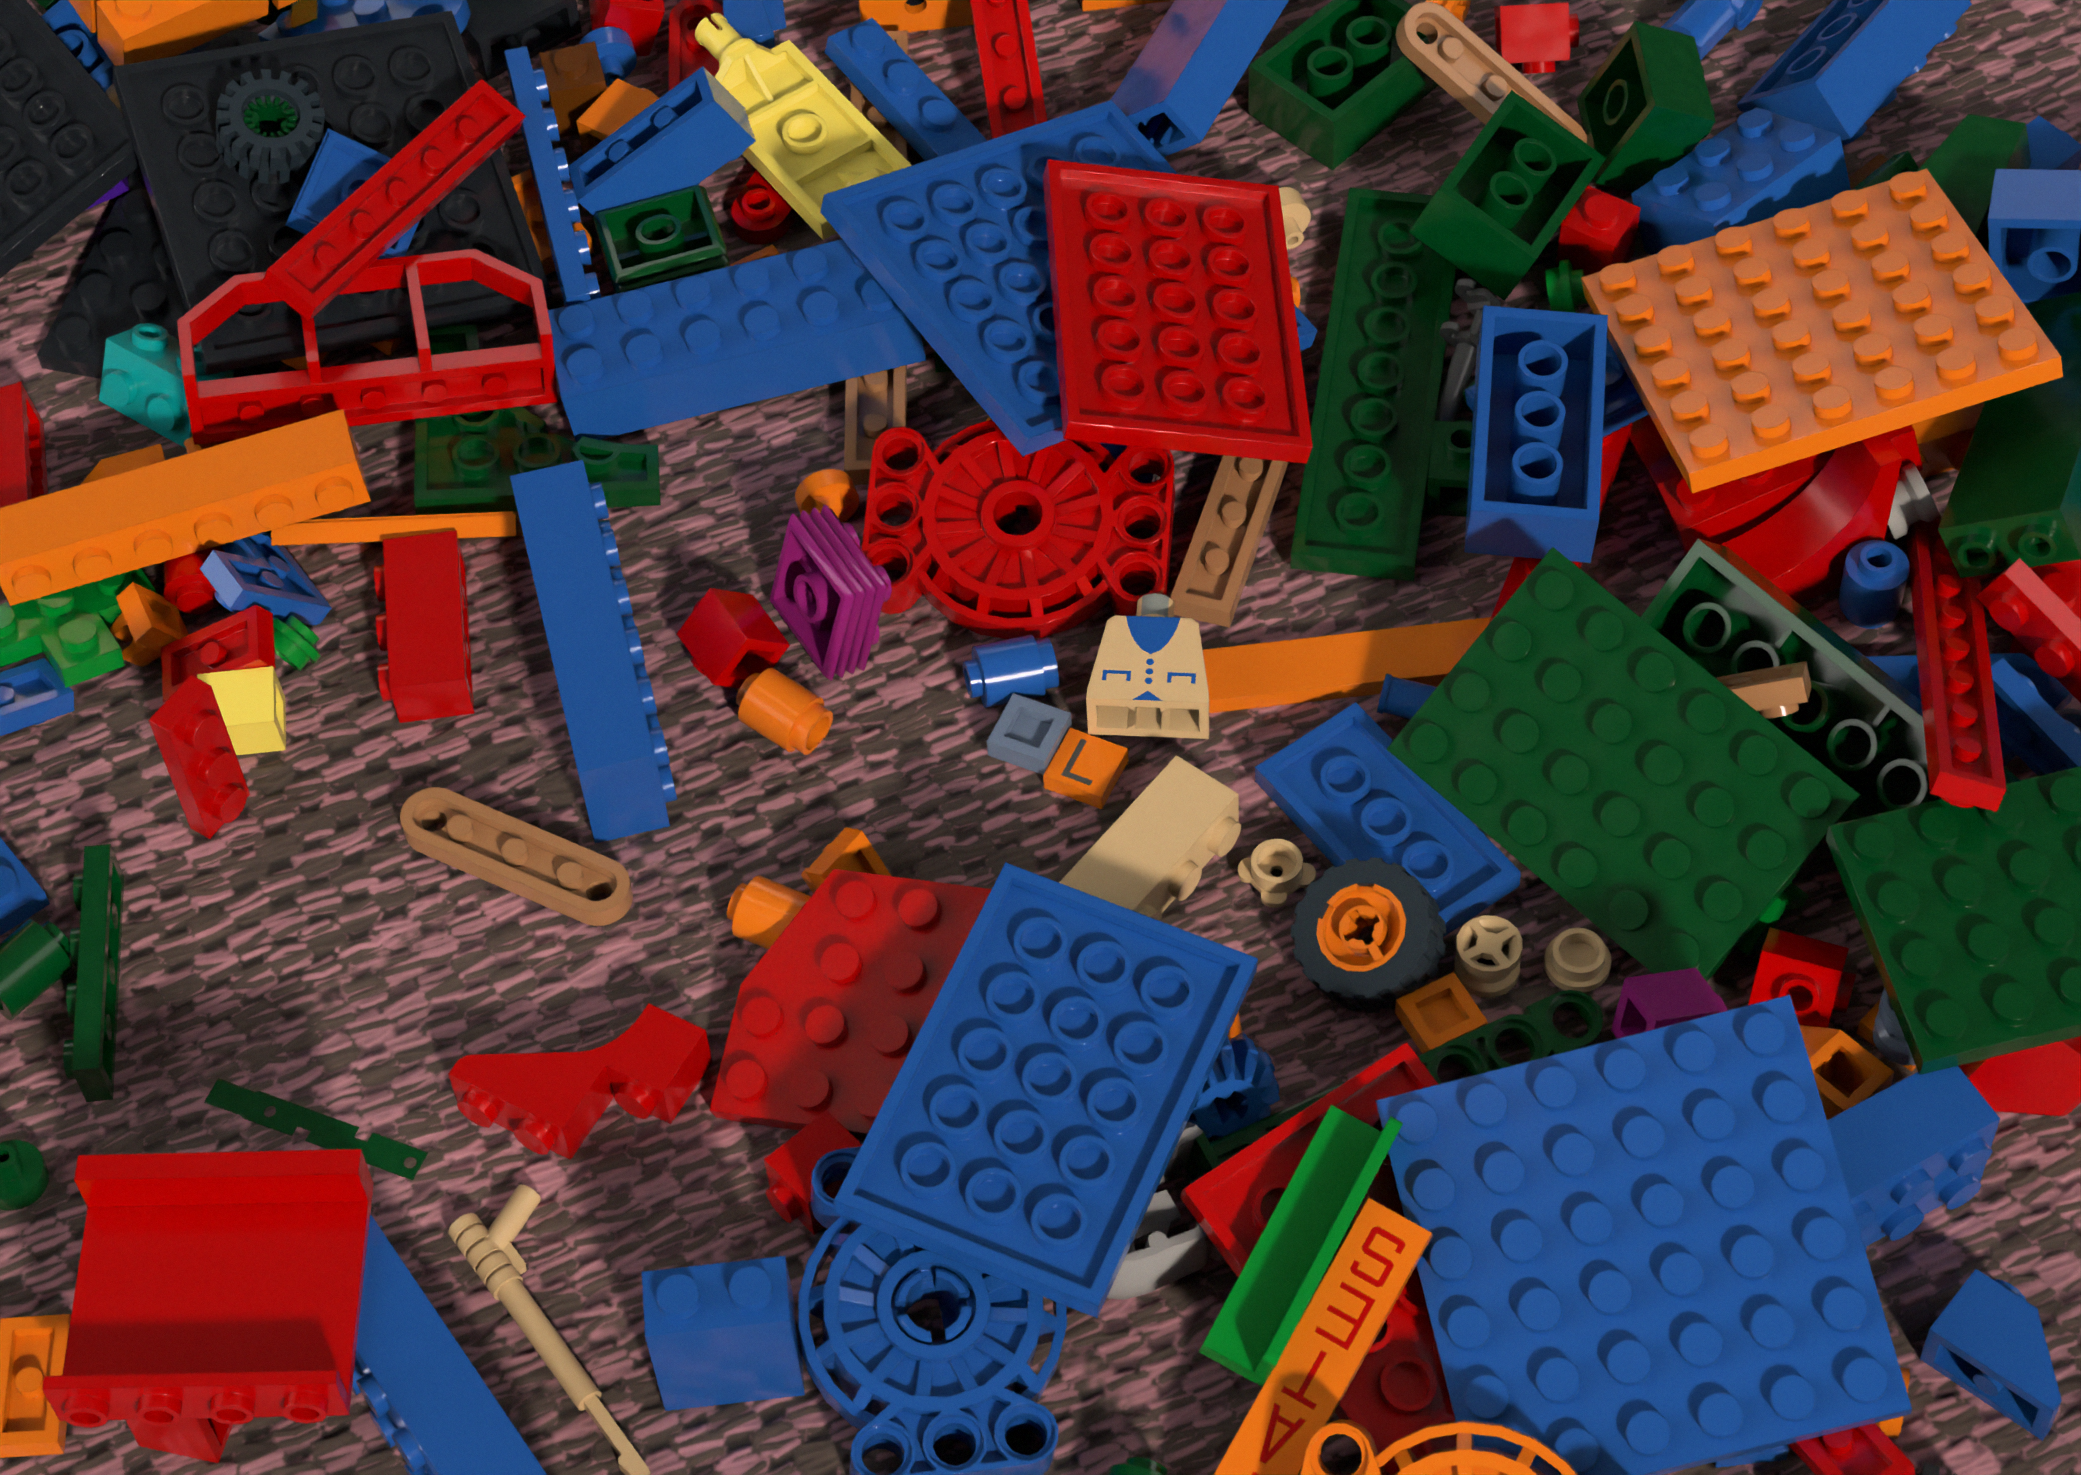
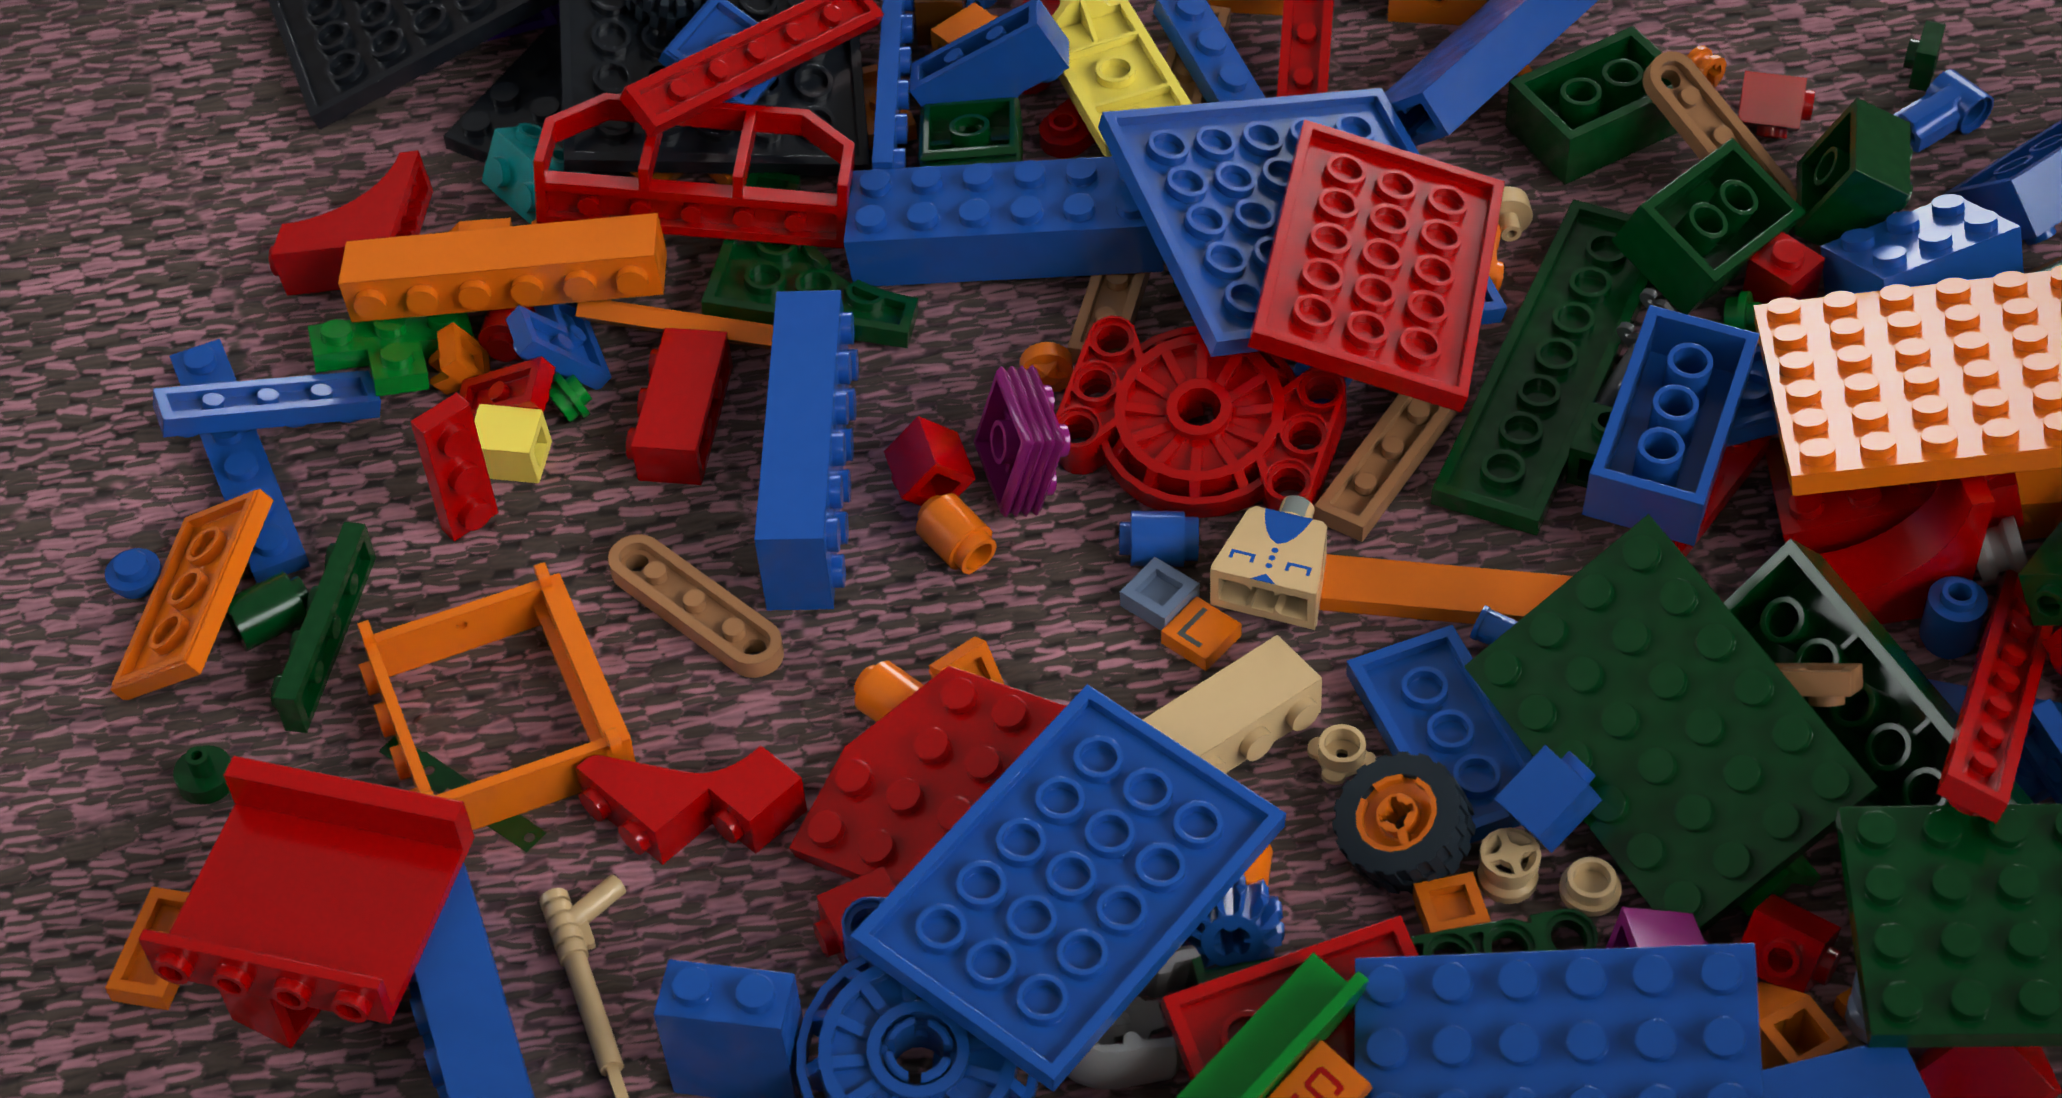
camera: 15 degrees right, 5 degrees down
none -> orange window [357,562,636,830]
none -> blue brick [1494,745,1602,853]

